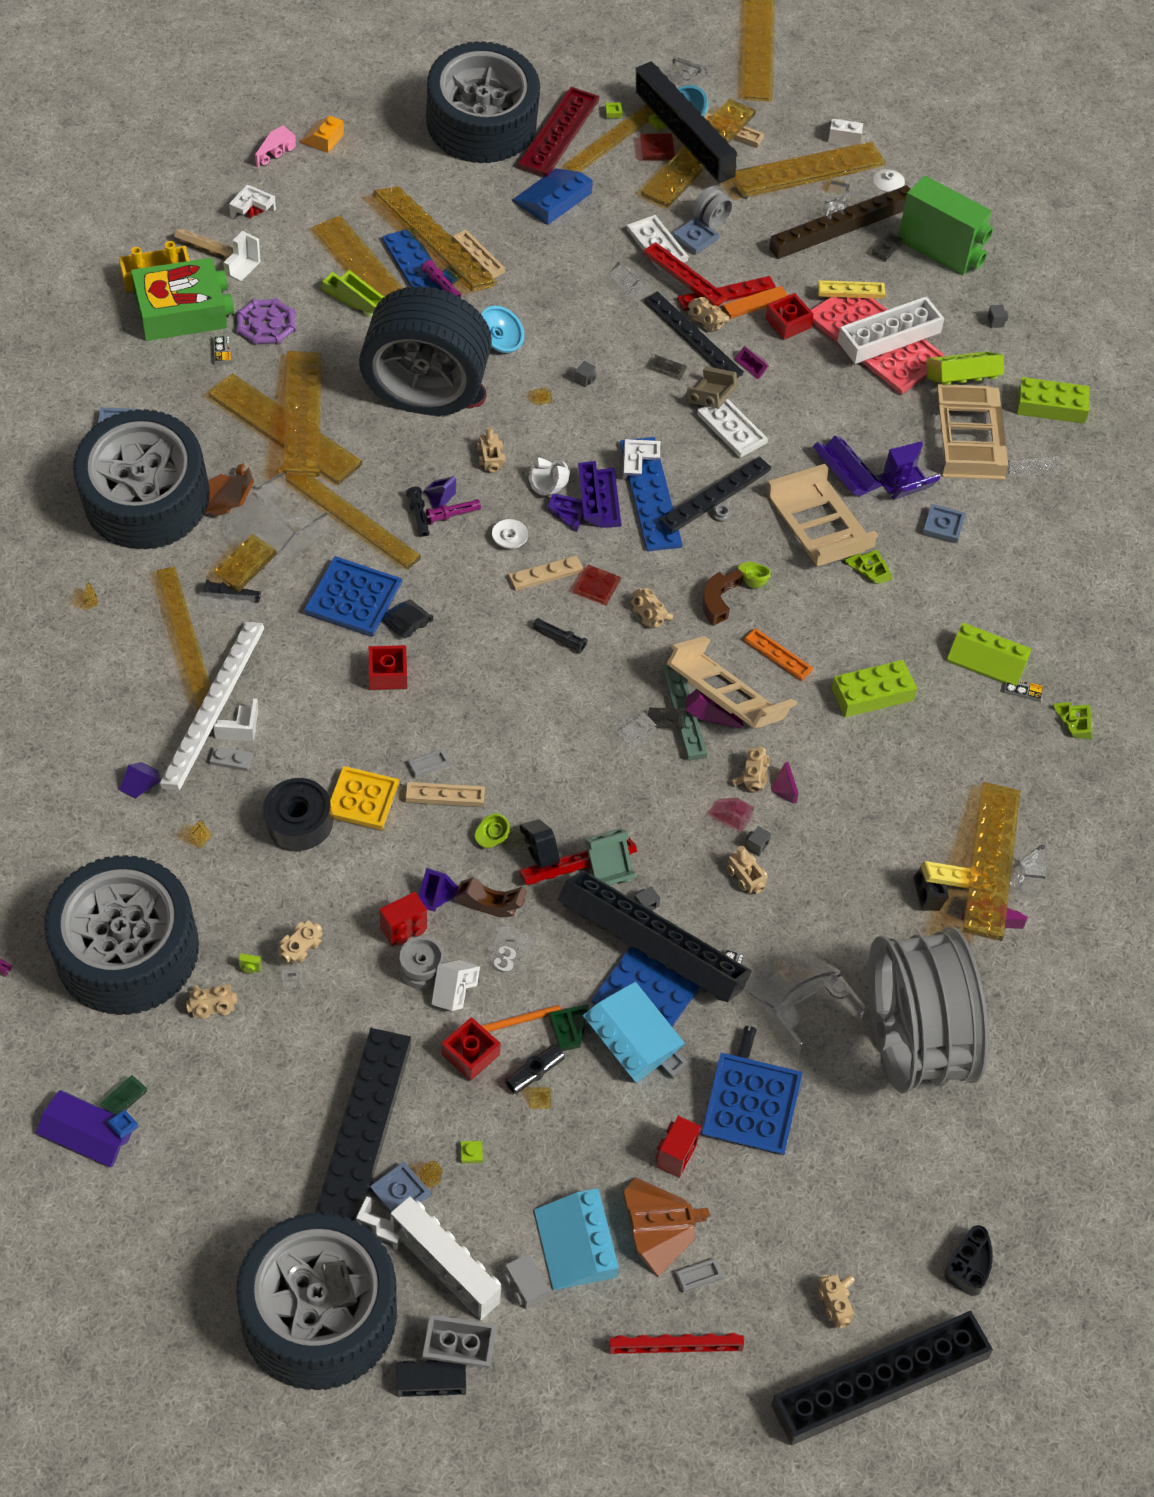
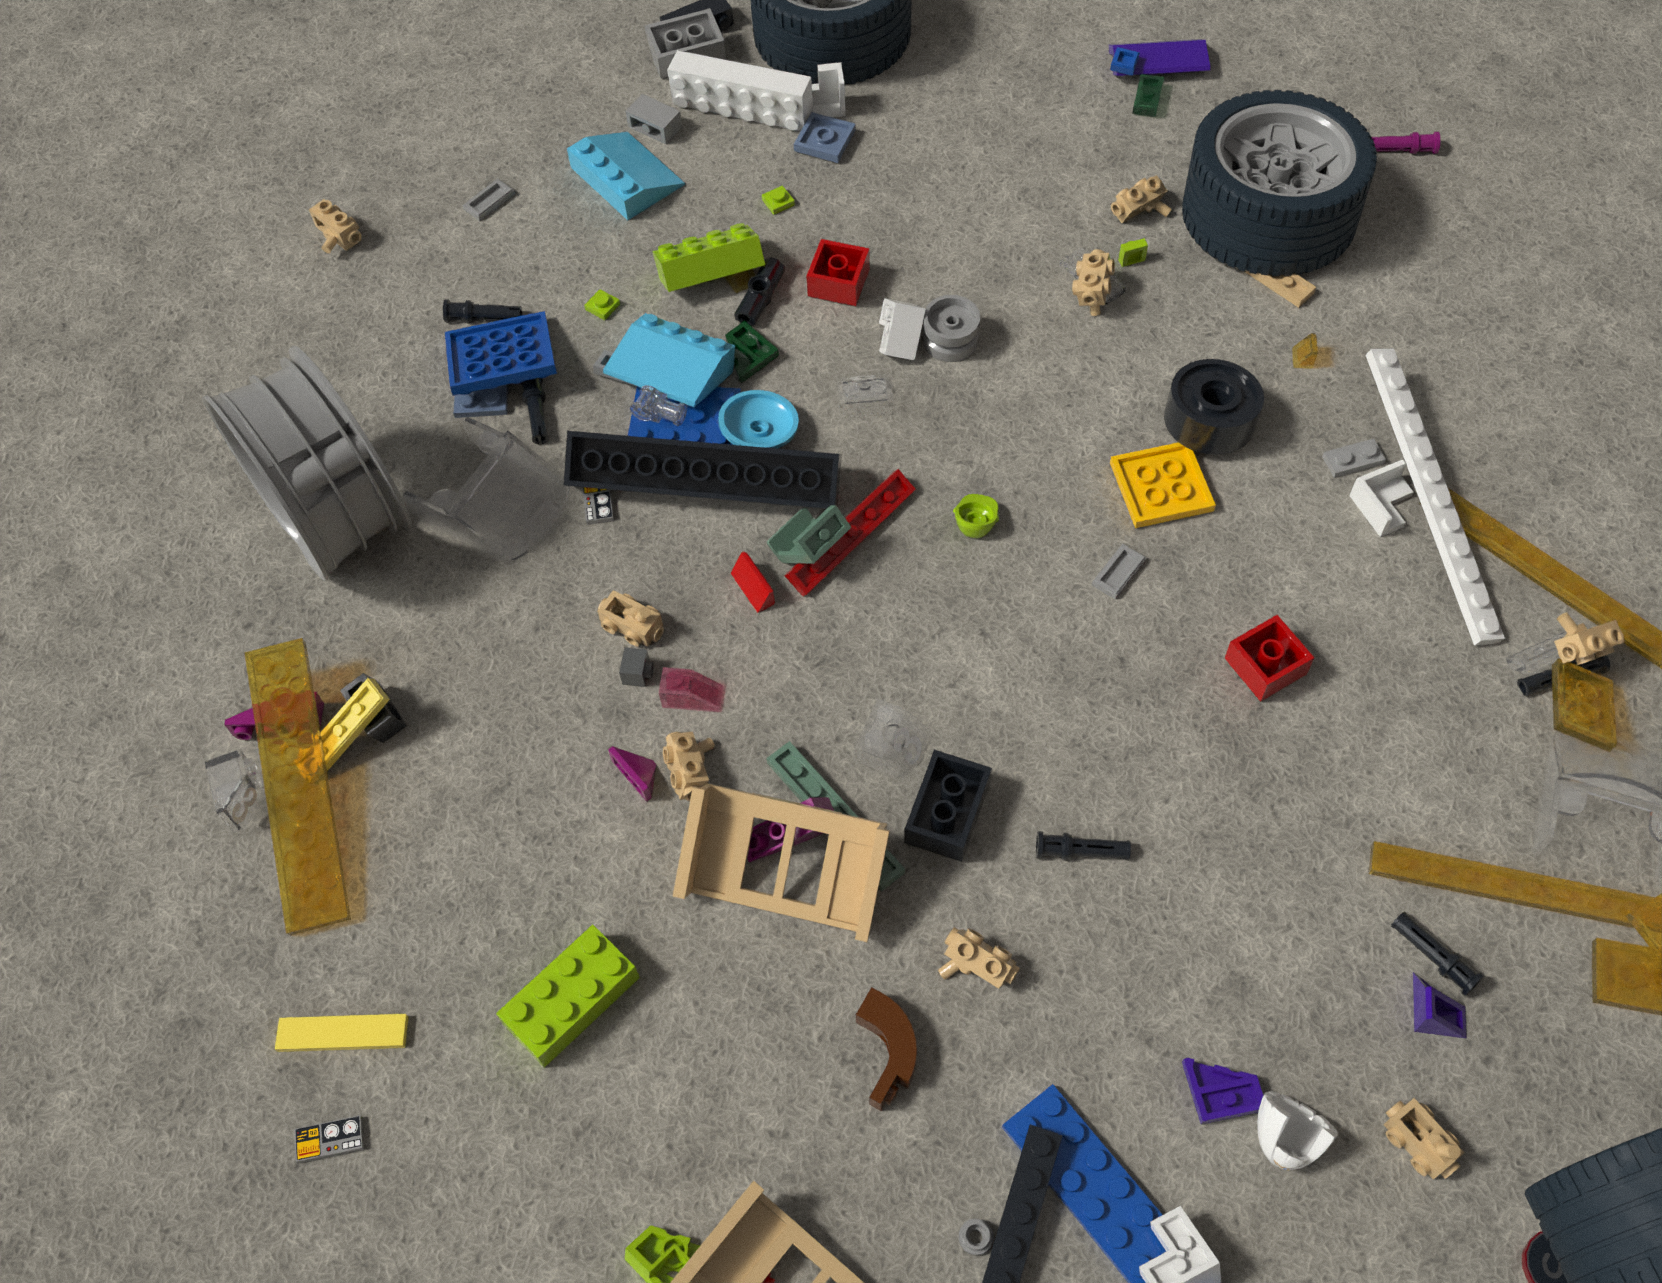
camera: 160 degrees right, 5 degrees up
dark purple slope [119,762,161,799] -> none
blue plate [304,556,402,637] -> none
black brick [315,1028,411,1221] -> none
red brick [379,892,427,946] -> none
black slope [382,599,433,639] -> none
tan plate [406,782,485,807] -> none
dark purple slope [419,868,458,912] -> none
clear yellow plate [420,1161,443,1188] -> none
magenta pin [426,499,481,524] -> none
reddish brown arch [454,877,527,917] -> none
orange bar [481,1005,561,1032] -> none
white dish [492,519,528,549] -> none
tan plate [509,556,583,591] -> none
black beam [520,819,560,869] -> none
clear red plate [573,564,621,606] -> none
dark purple slope [578,461,622,528] -> none
red plate [609,1333,744,1354] -> none
dark orange panel [623,1177,710,1277] -> none
dark grey plate [634,886,660,911] -> none
clear smoke plate [645,707,687,729] -> none
red brick [655,1115,701,1178] -> none
lime hat [738,561,771,589] -> none
orange tile [743,628,813,682] -> none
black brick [771,1310,993,1446] -> none
black beam [944,1225,993,1296] -> none
lime slope [946,622,1032,686] -> none
lime slope [1053,702,1092,739] -> none
none -> light yellow tile [275,1014,408,1052]
none -> black pin [443,299,522,323]
none -> lime plate [584,289,620,321]
none -> clear connector [630,385,687,426]
none -> lime brick [652,223,765,292]
none -> medium azure dish [718,390,799,449]
none -> red slope [731,551,775,613]
none -> black brick [904,749,992,862]
none -> tan brick [1554,612,1625,665]

